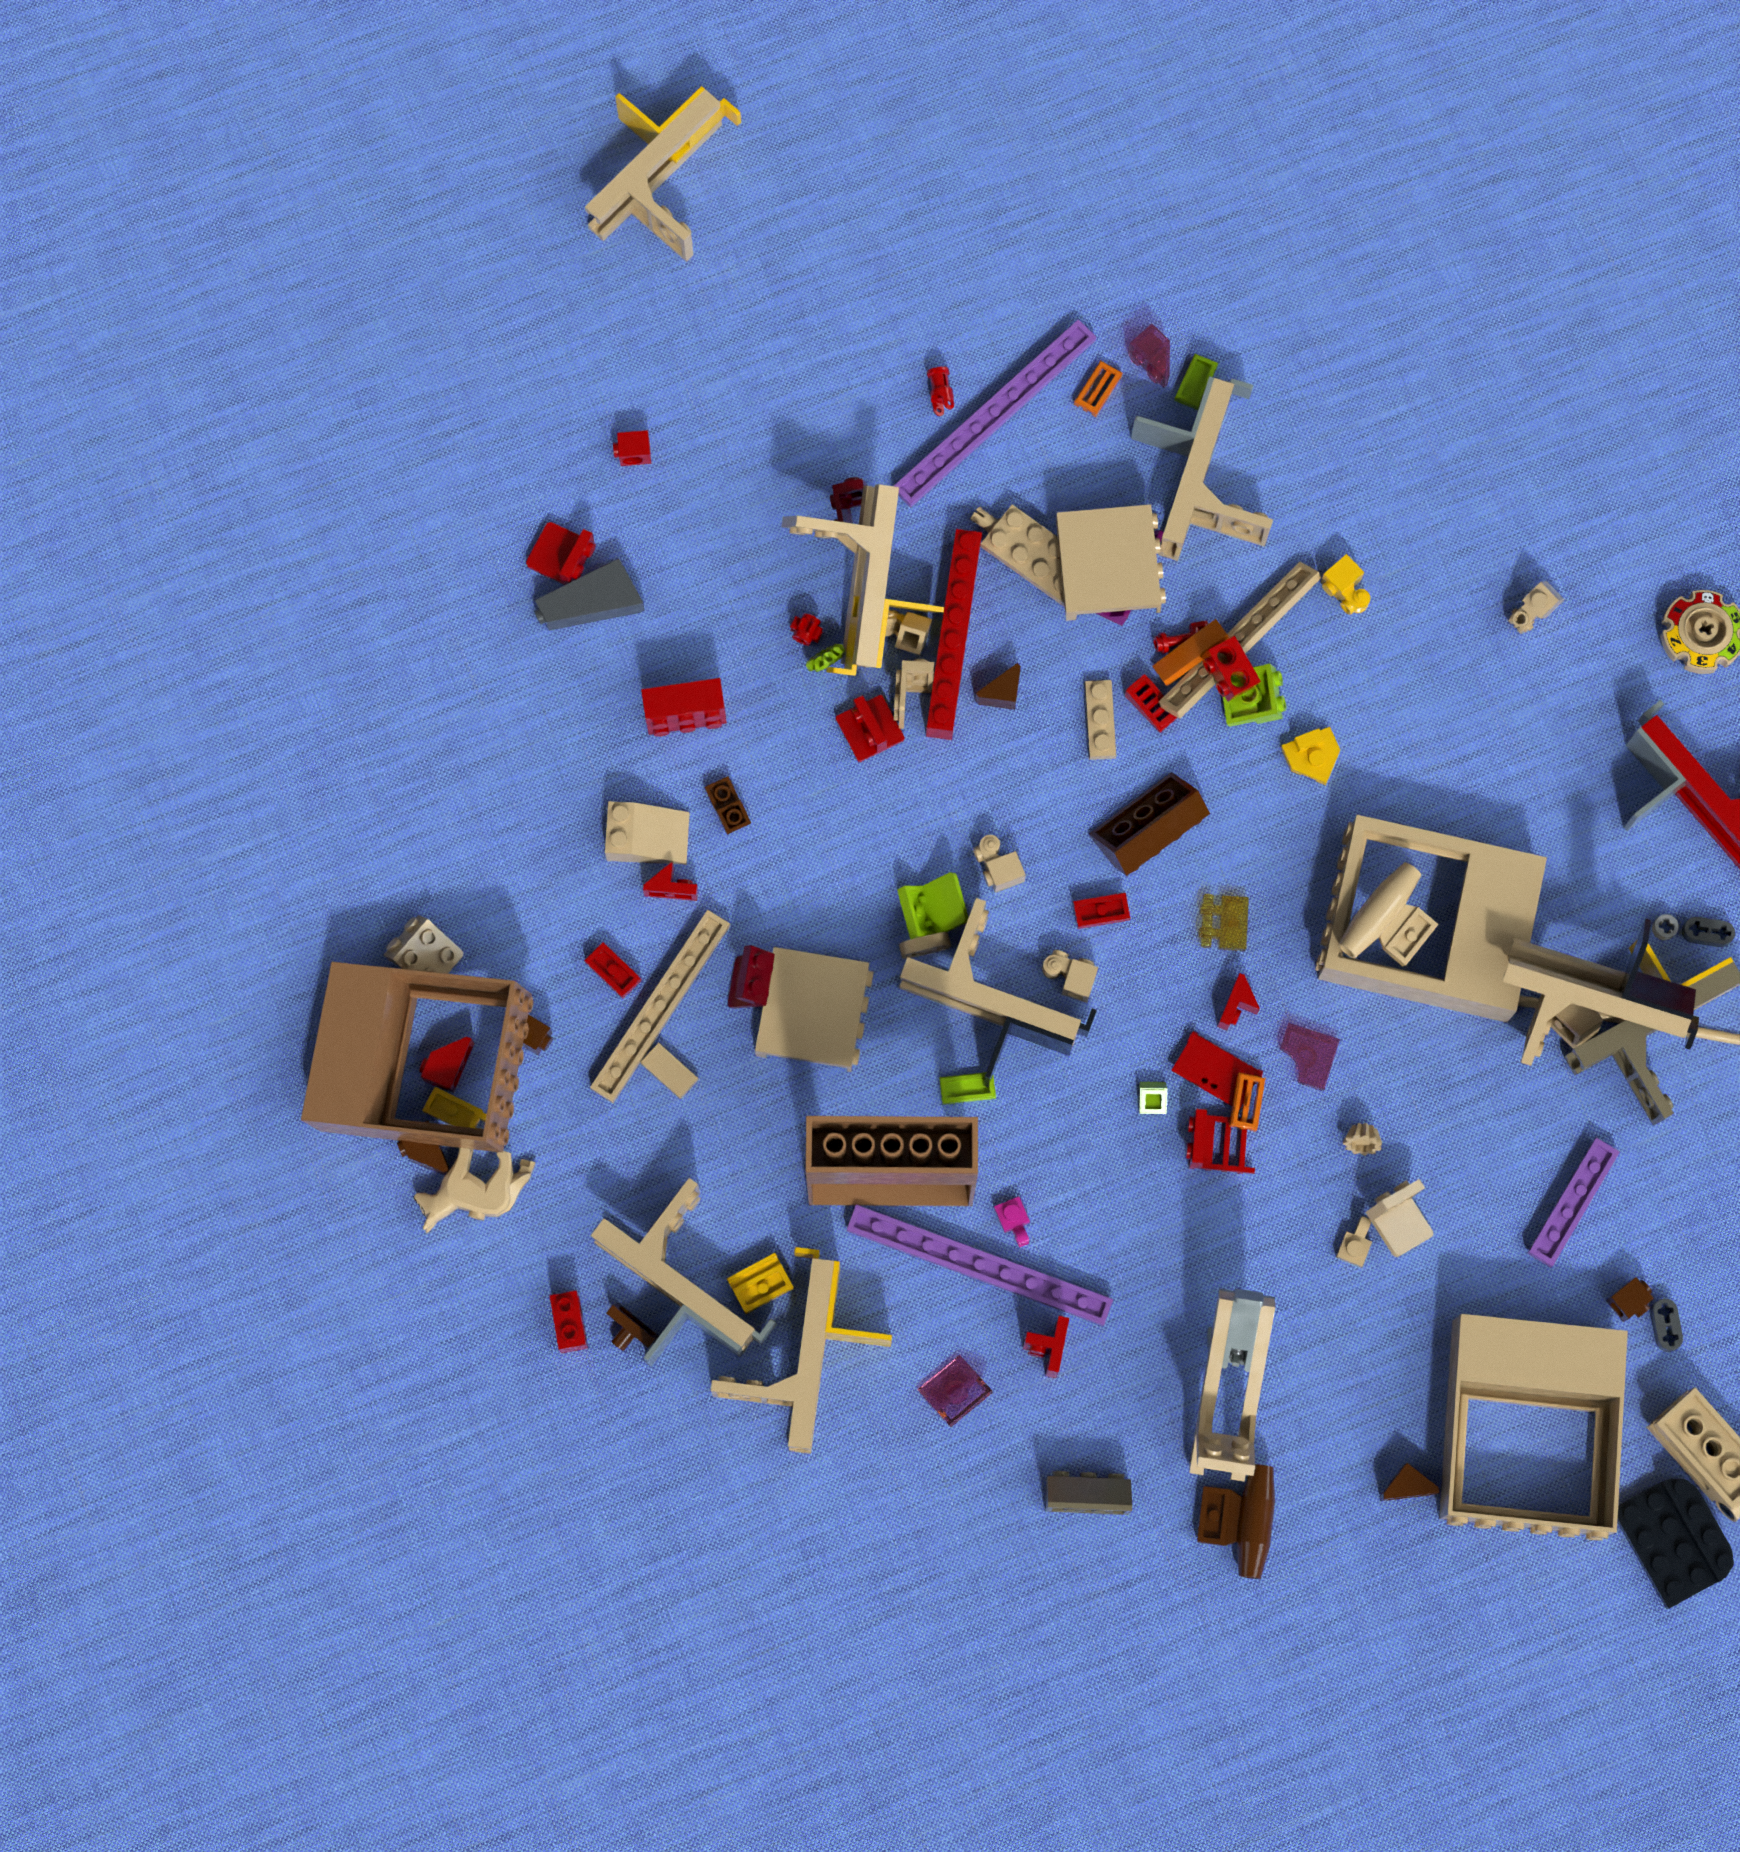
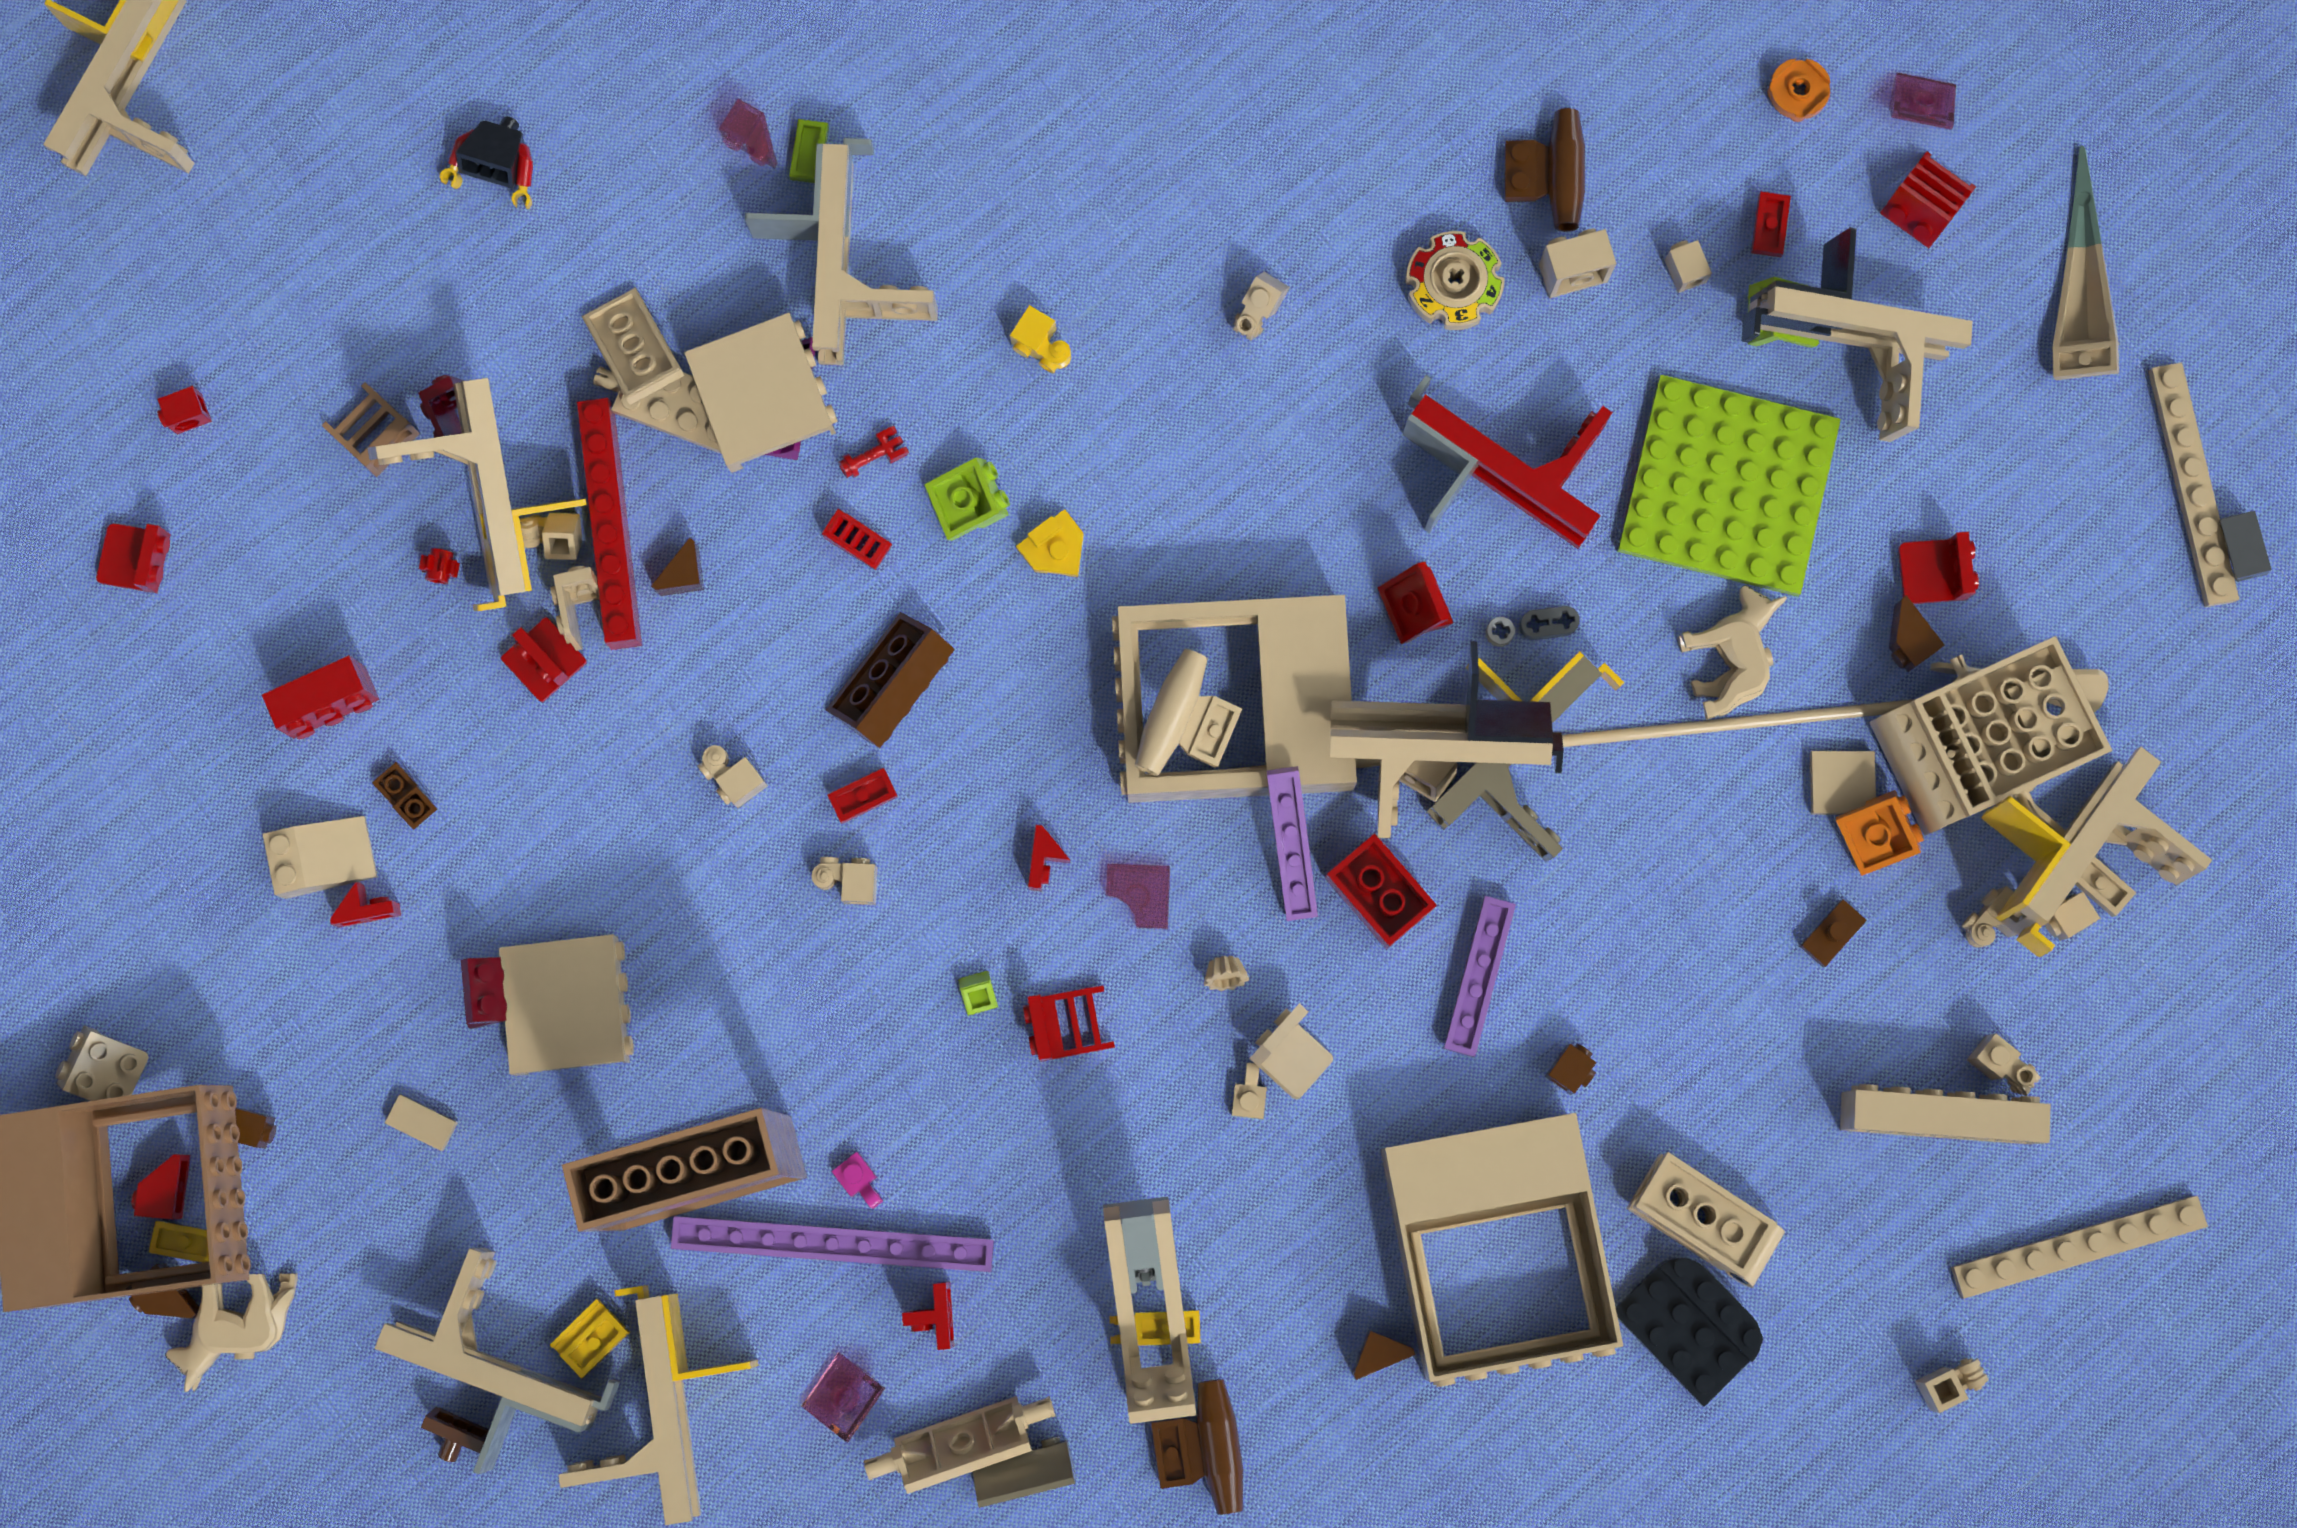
camera: 15 degrees left, 5 degrees up
dark grey slope [534,558,645,631] -> none
red brick [549,1290,588,1354] -> none
red plate [584,942,642,999] -> none
tan plate [590,910,730,1103] -> none
lime gear [806,644,845,672] -> none
medium lavender plate [894,320,1096,508] -> none
lime bracket [897,872,969,939] -> none
tan beam [899,932,951,959] -> none
tan piece [900,898,1097,1088] -> none
red piece [927,366,954,417] -> none
lime tile [939,1072,996,1105] -> none
orange tile [1074,360,1123,417] -> none
tan plate [1085,680,1116,760] -> none
orange tile [1152,619,1230,686] -> none
tan plate [1159,562,1321,719] -> none
red door [1171,1031,1264,1110] -> none
clear yellow plate [1199,894,1249,951] -> none
red brick [1202,636,1261,702] -> none
orange tile [1229,1073,1266,1132] -> none
dark grey beam [1651,1299,1683,1352] -> none
none -> medium nougat plate [321,382,420,477]
none -> black torso [440,116,533,209]
none -> tan tile [582,287,685,405]
none -> tan plate [864,1396,1056,1494]
none -> yellow hinge [1109,1310,1201,1346]
none -> medium lavender plate [1266,766,1318,921]
none -> red brick [1325,833,1437,950]
none -> red bracket [1377,561,1454,644]

